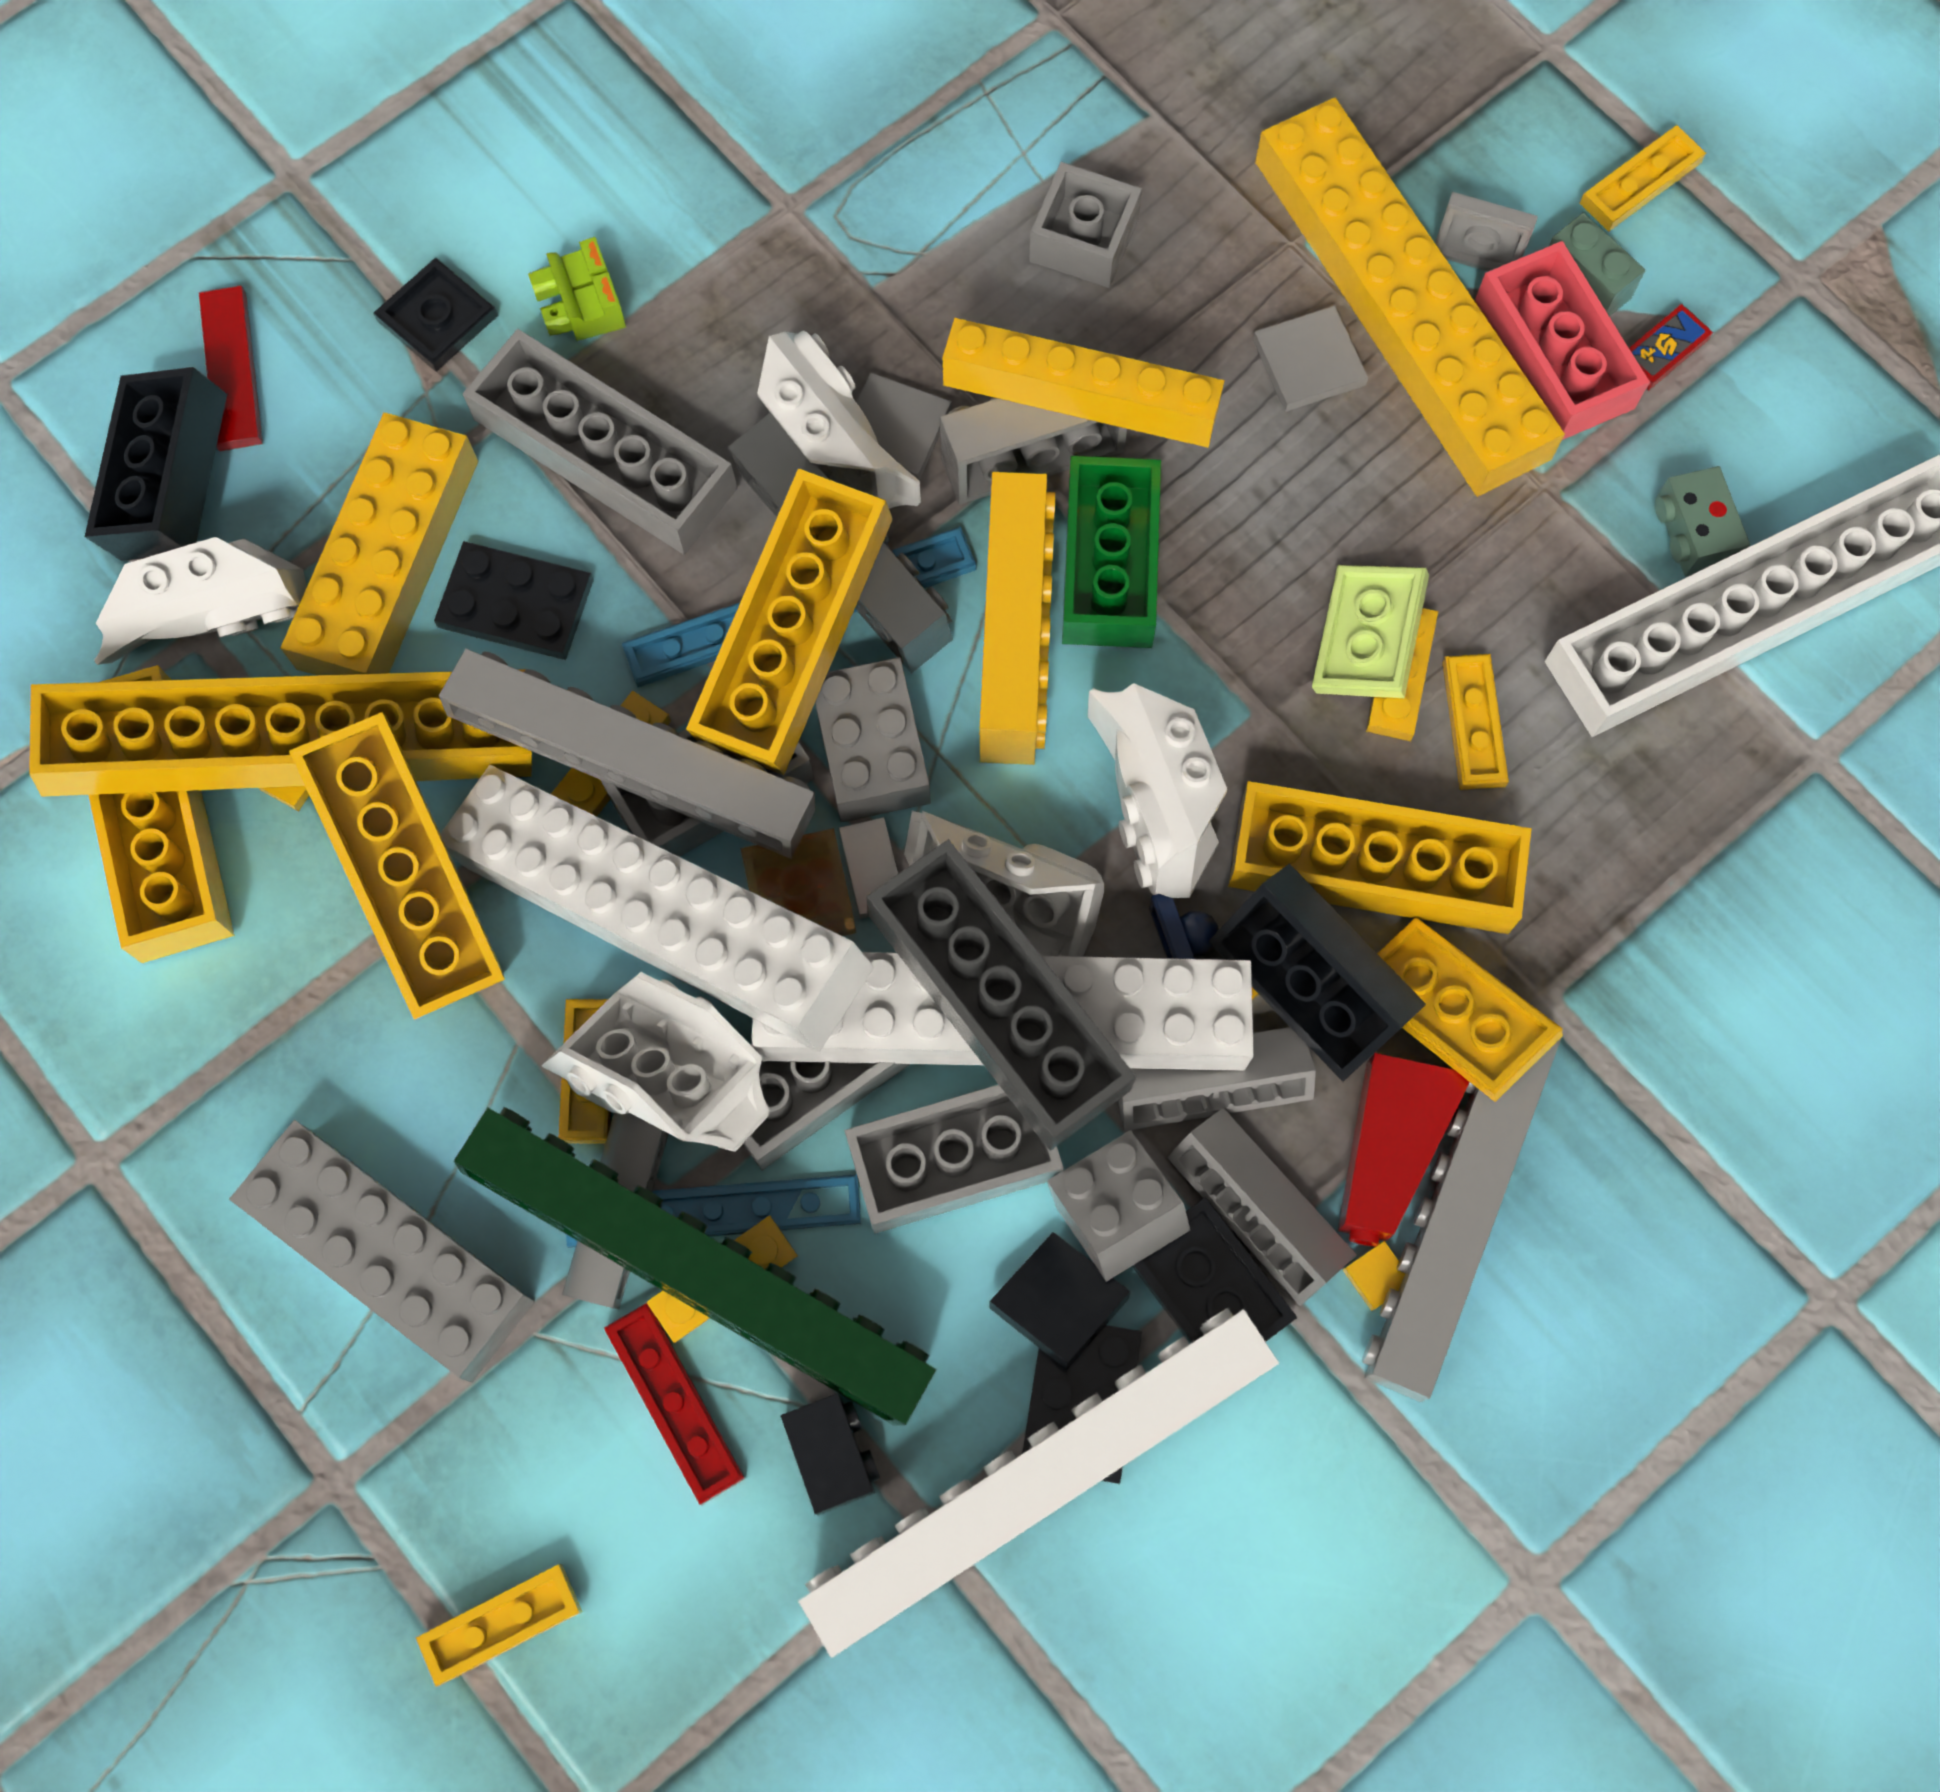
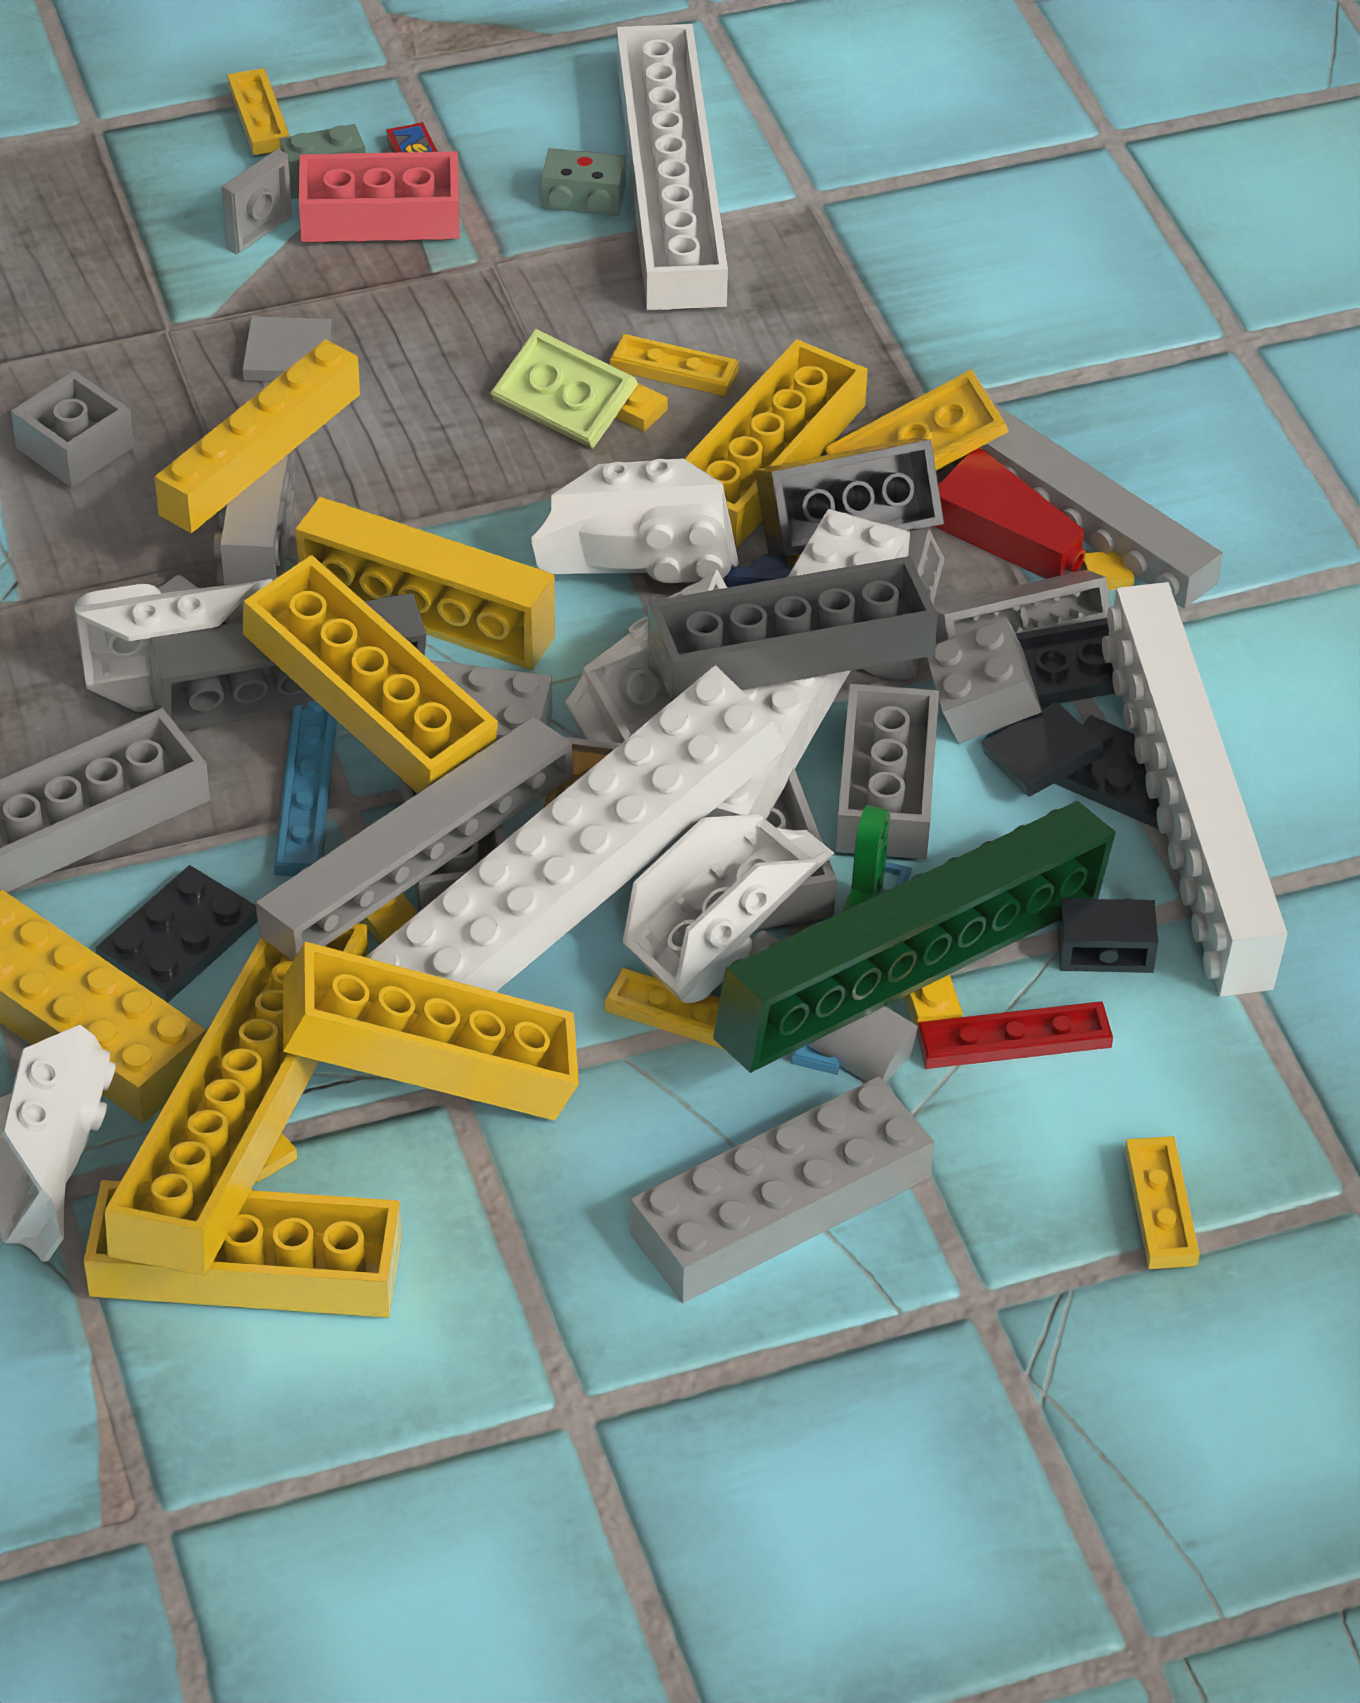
camera: 70 degrees left, 25 degrees down
green brick [1062,456,1161,648] -> none
yellow brick [1255,97,1565,497] -> none
none -> green beam [842,804,890,910]

